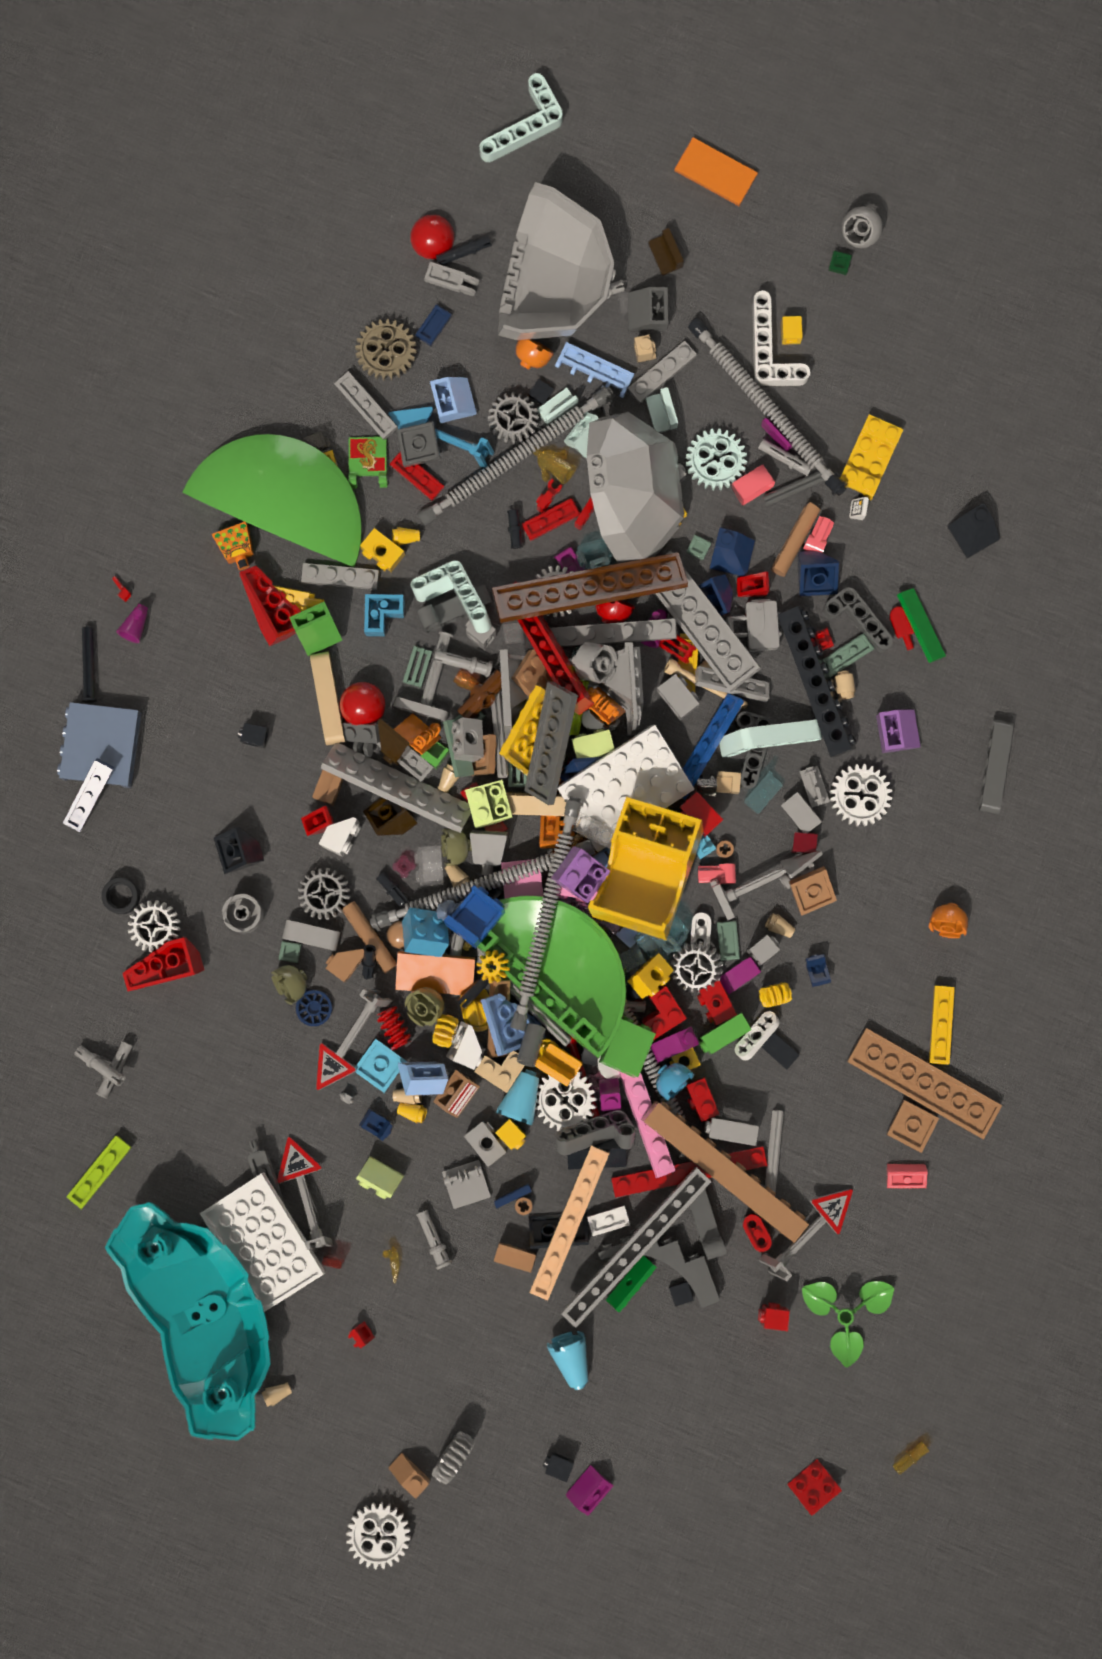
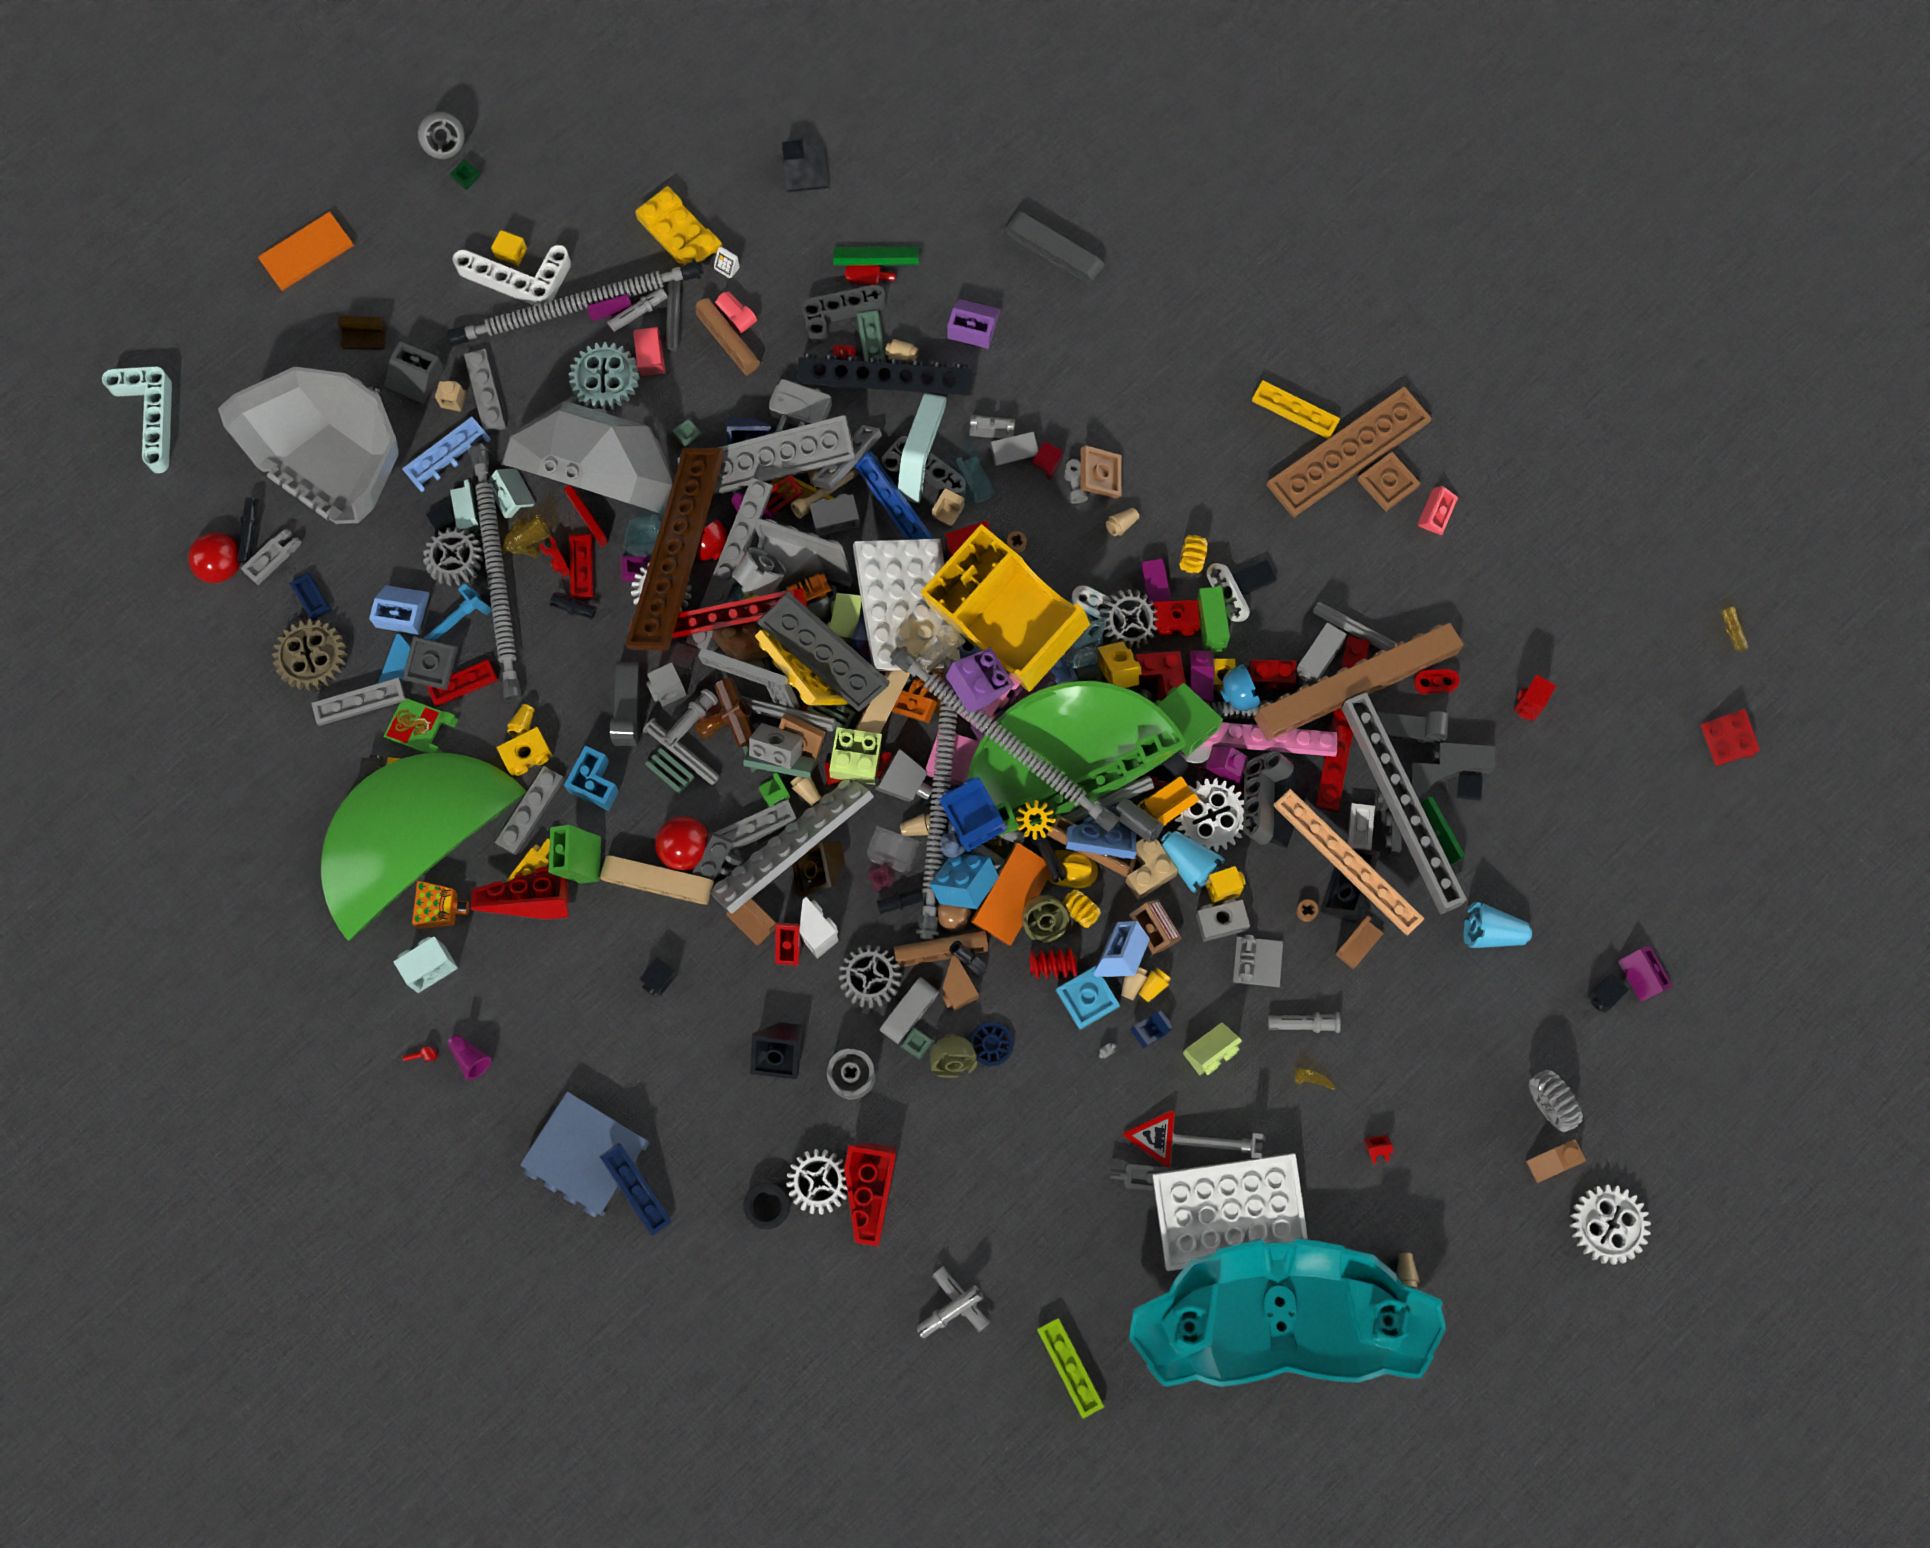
camera: 65 degrees left, 10 degrees down
black axle [81,626,97,703] -> none
light grey piece [316,989,393,1090] -> none
clear red tile [322,1256,344,1269] -> none
dark brown slope [378,718,412,765] -> none
light grey beam [393,697,449,722] -> none
orange hinge [394,713,441,755] -> none
light aqua beam [411,561,492,633] -> none
olive cylinder [441,828,472,866] -> none
white slope [446,1021,482,1069] -> none
dark blue tile [494,1184,532,1208] -> none
orange cylinder [516,339,554,369] -> none
light aqua panel [646,387,678,433] -> none
clear smoke tile [697,774,717,796] -> none
coral piece [698,864,736,884] -> none
dark blue slope [709,528,755,577] -> none
light grey piece [710,851,823,920] -> none
sand green tile [717,921,740,961] -> none
red slope [737,572,769,597] -> none
light grey brick [747,935,780,966] -> none
light grey piece [758,1189,853,1281] -> none
dark blue slope [798,551,839,596] -> none
bright green plant [802,1281,894,1368] -> none
dark blue bracket [806,954,831,987] -> none
white gear [829,764,892,826] -> none
orange cylinder [929,903,968,938] -> none
none -> light aqua brick [393,936,458,993]

